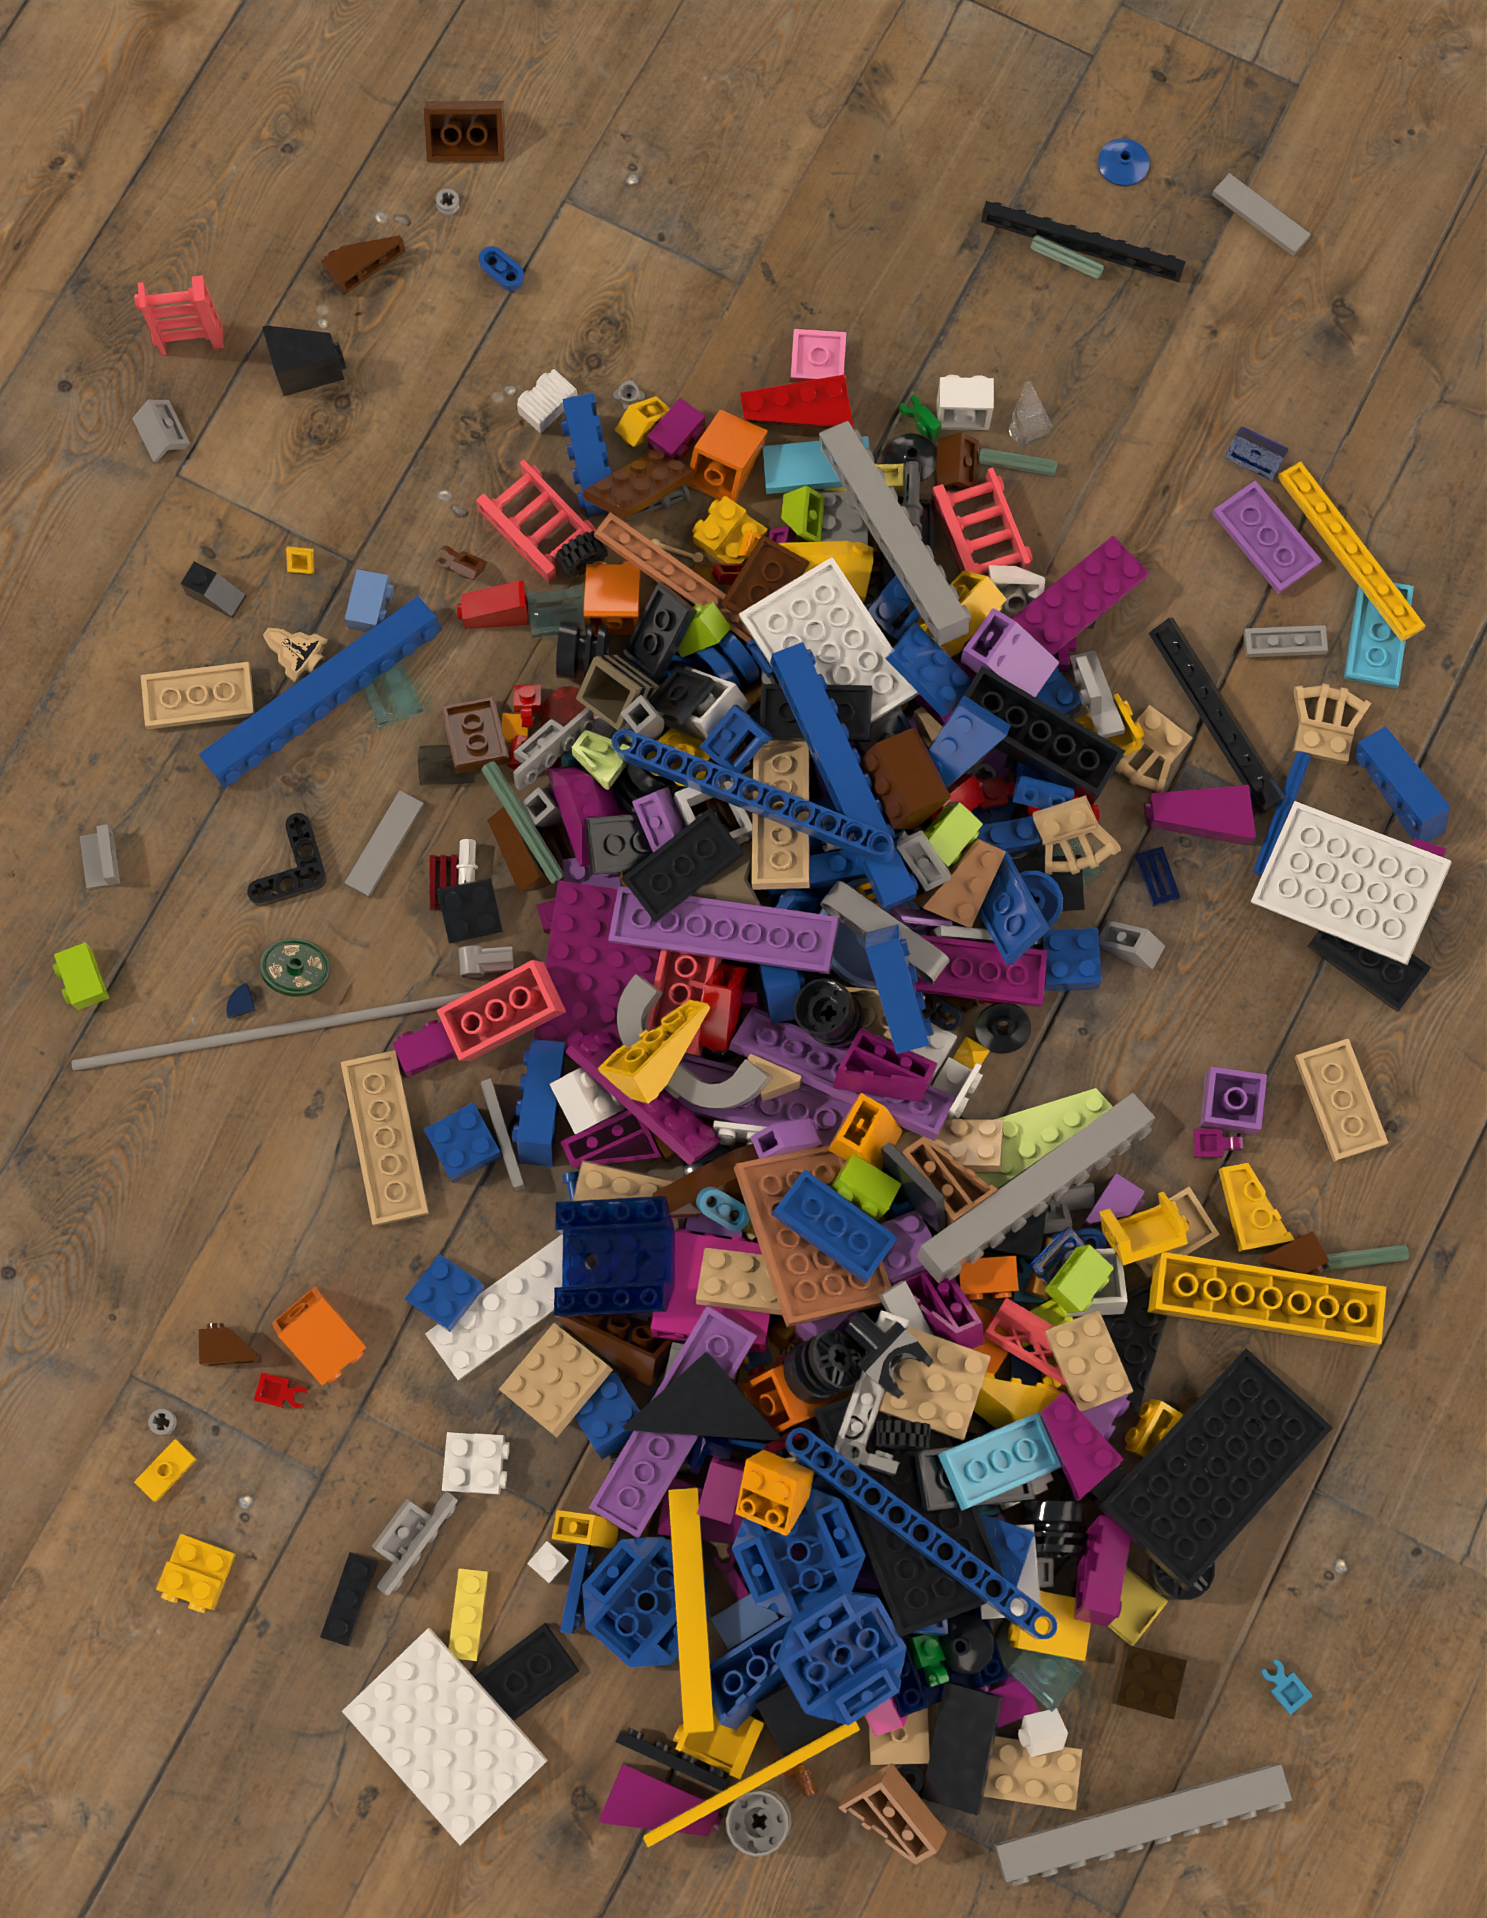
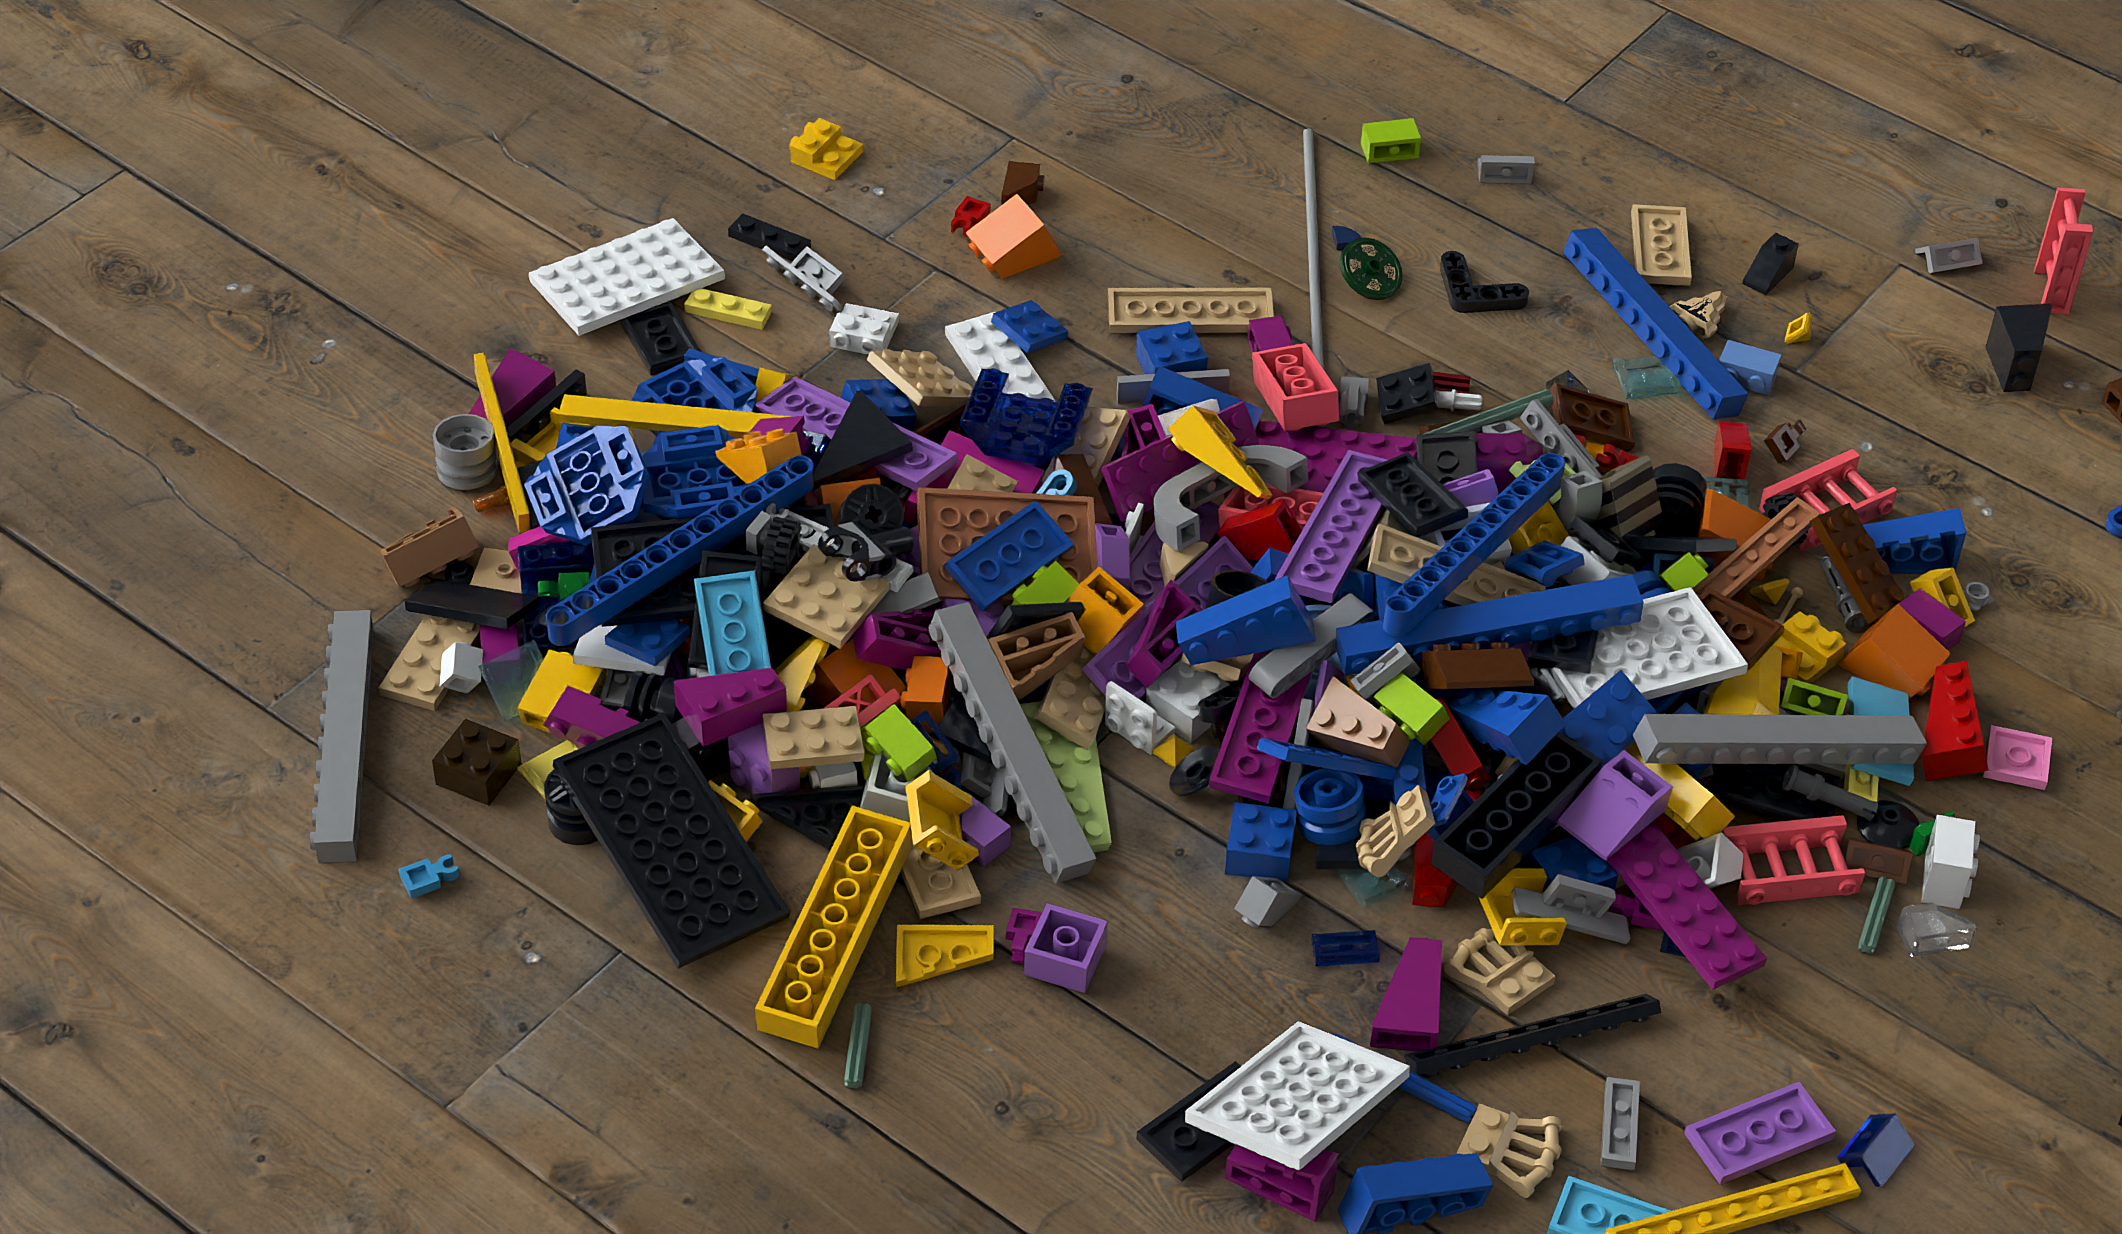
camera: 100 degrees right, 30 degrees down
yellow plate [134,1439,197,1502] -> none
light grey bush [149,1409,177,1436] -> none
light grey tile [345,790,424,898] -> none
white brick [517,369,578,433] -> none
white brick [527,1541,570,1584] -> none
reddish brown slope [1258,1231,1329,1276] -> none
tan plate [1294,1038,1388,1162] -> none

